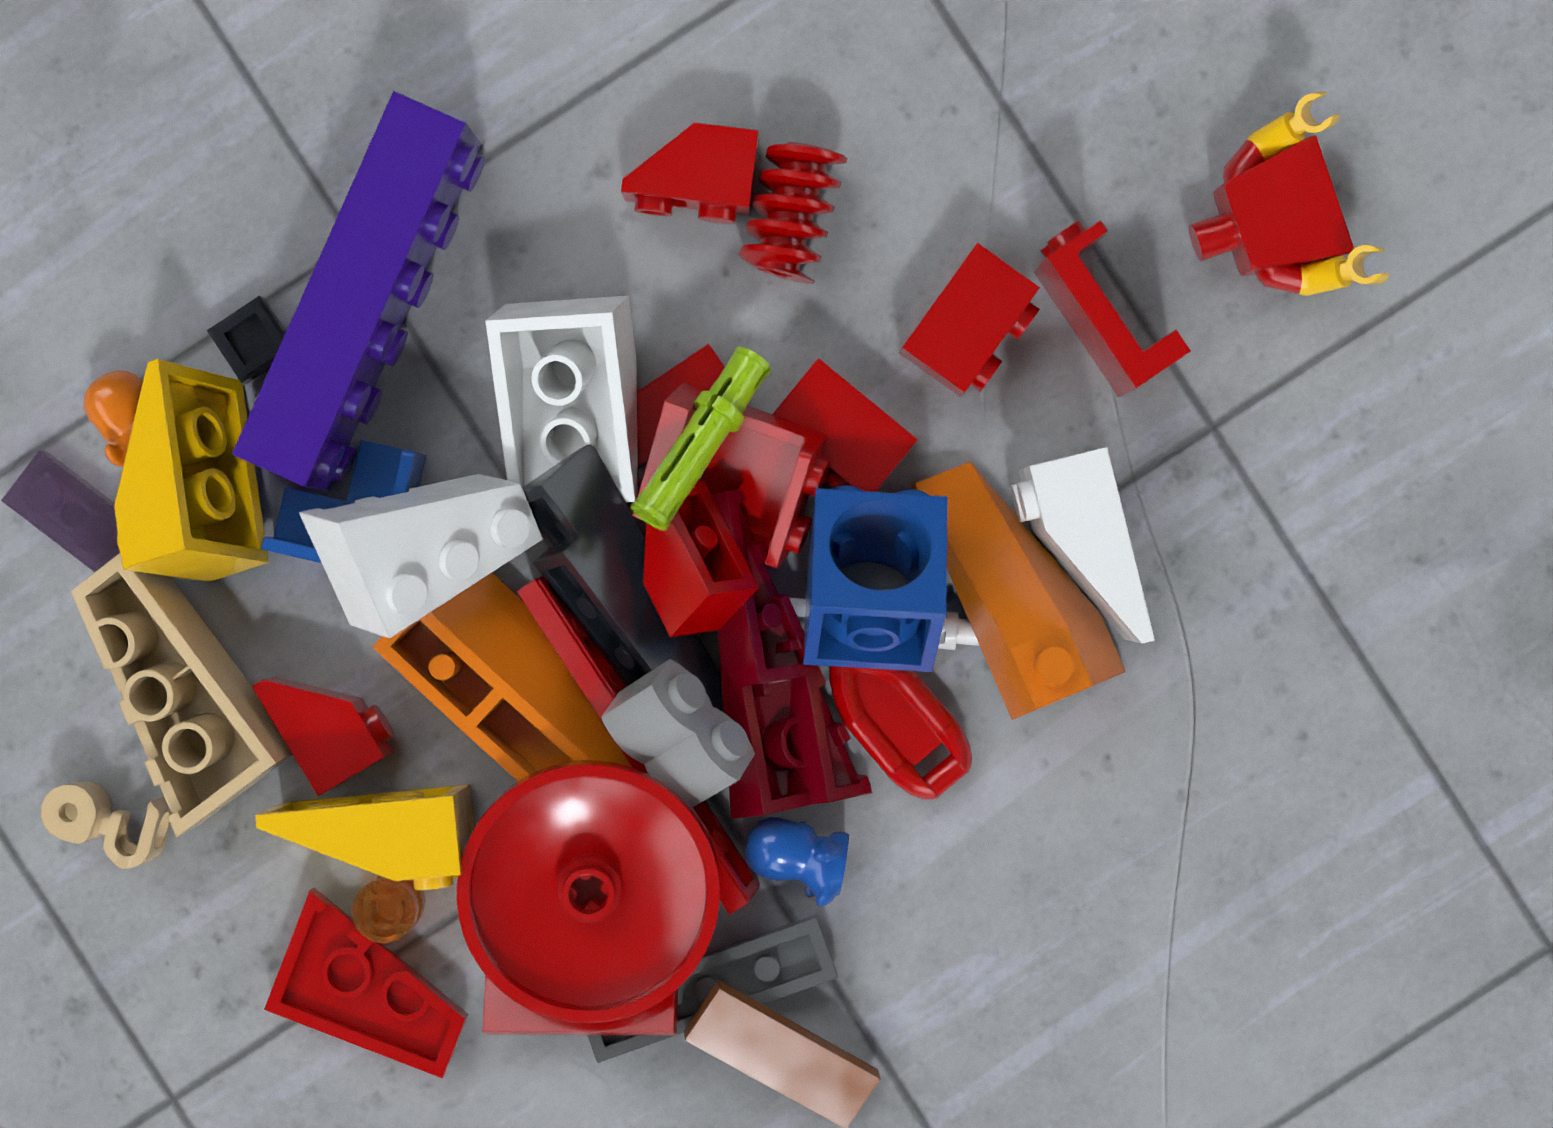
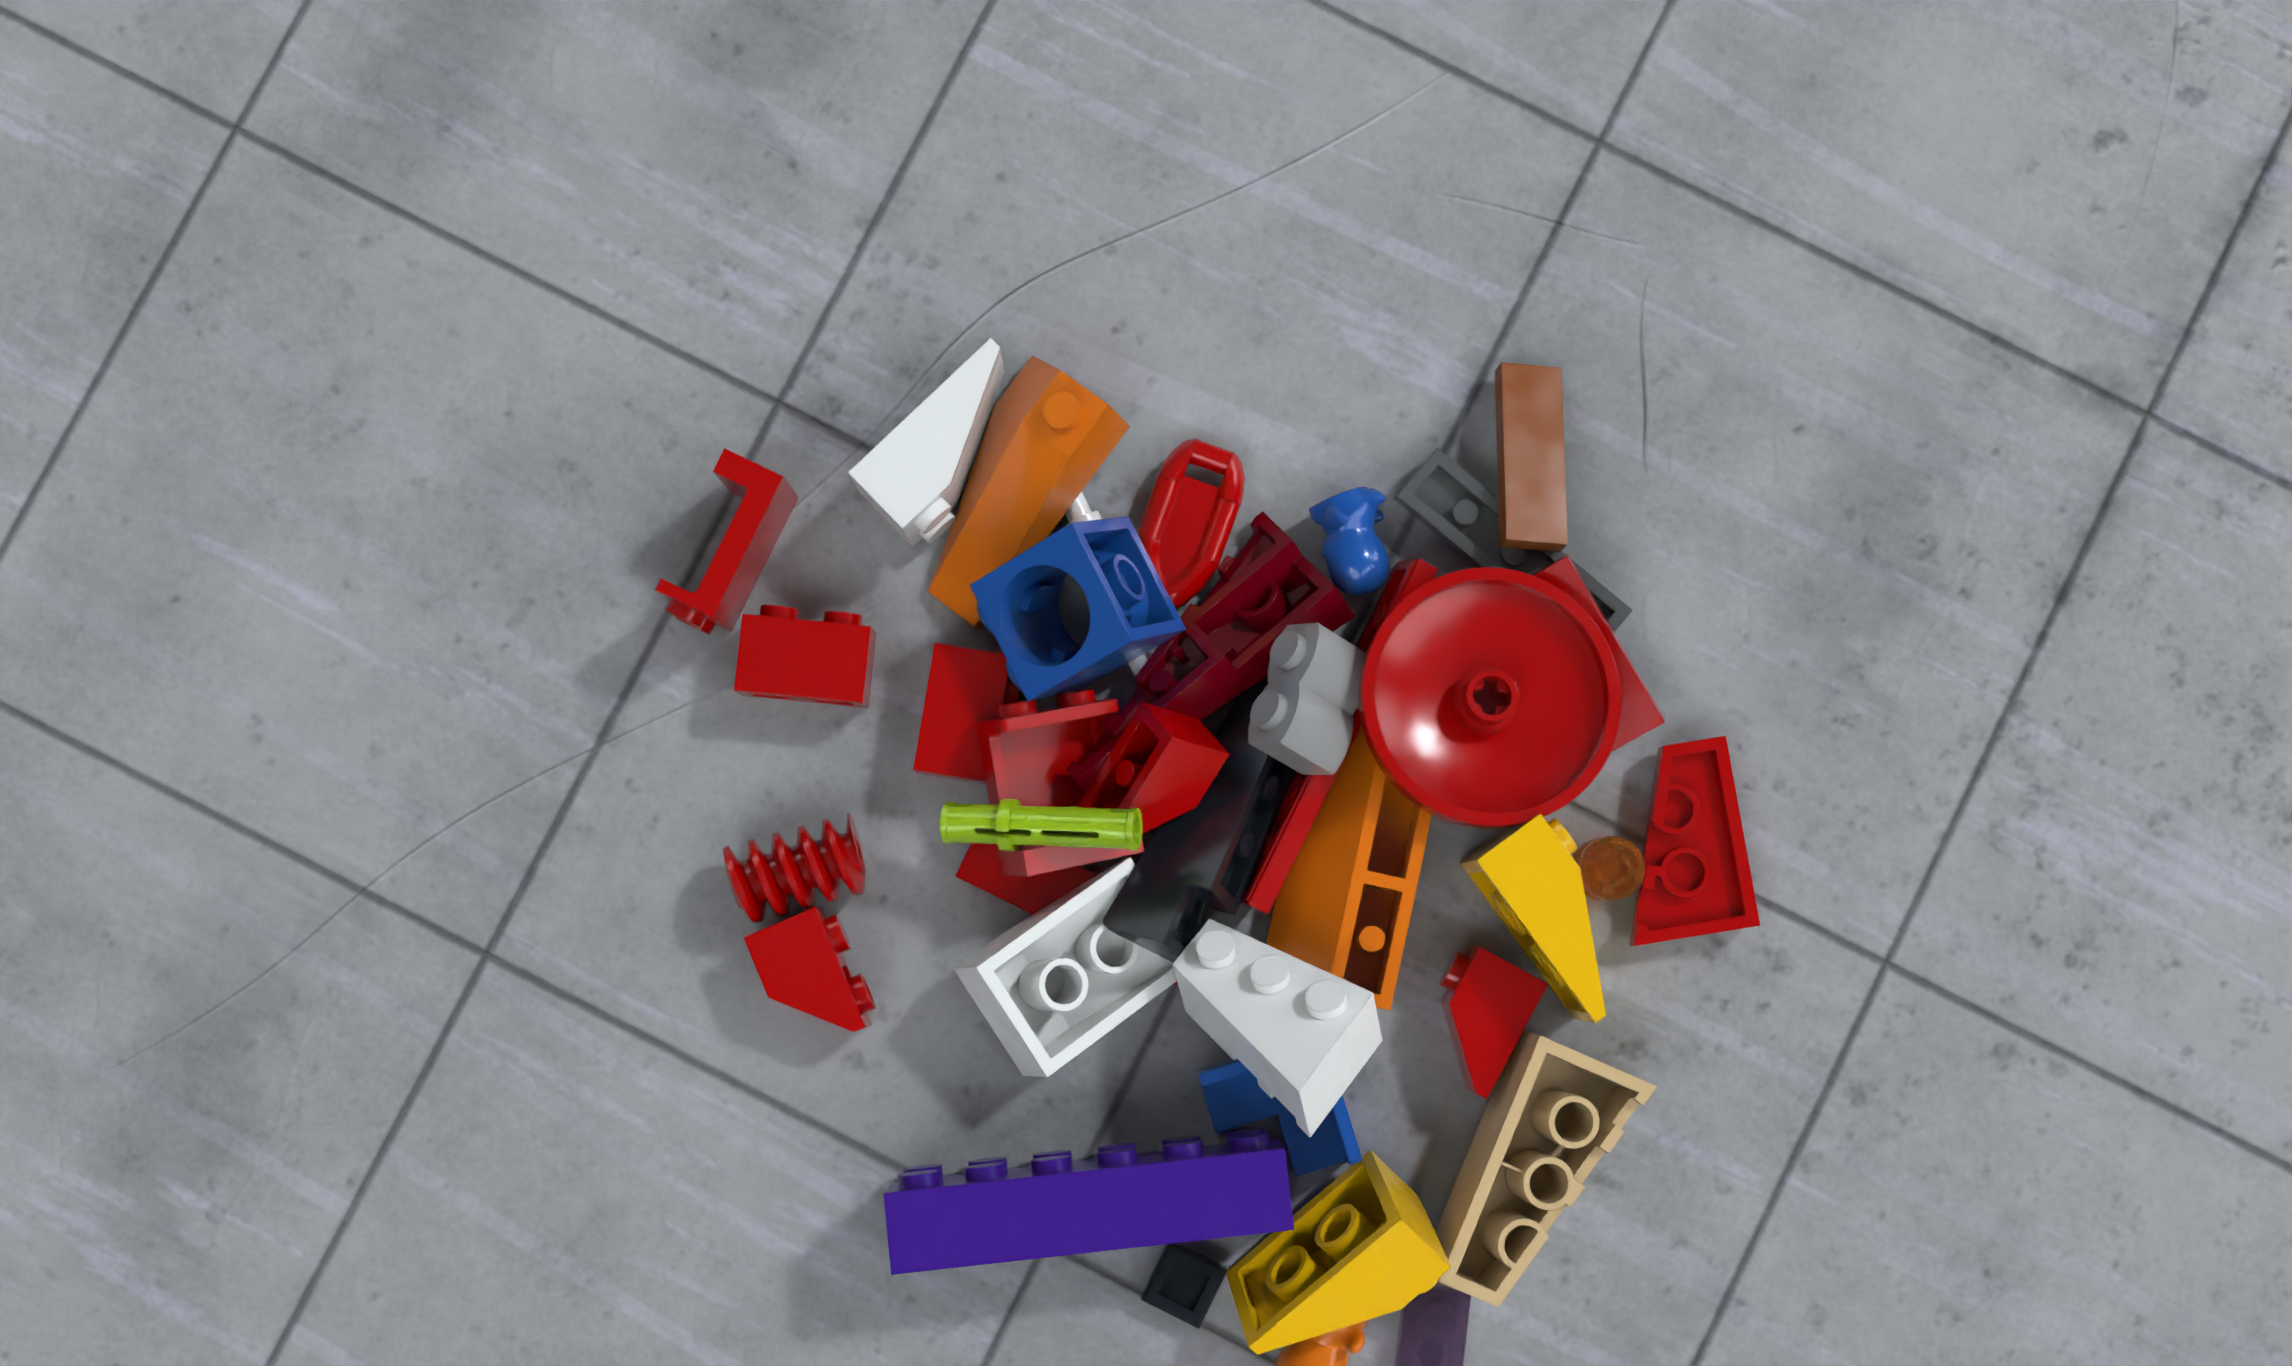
camera: 135 degrees left, 5 degrees down
tan leg [41,780,172,869] -> none
red torso [1189,91,1389,296] -> none

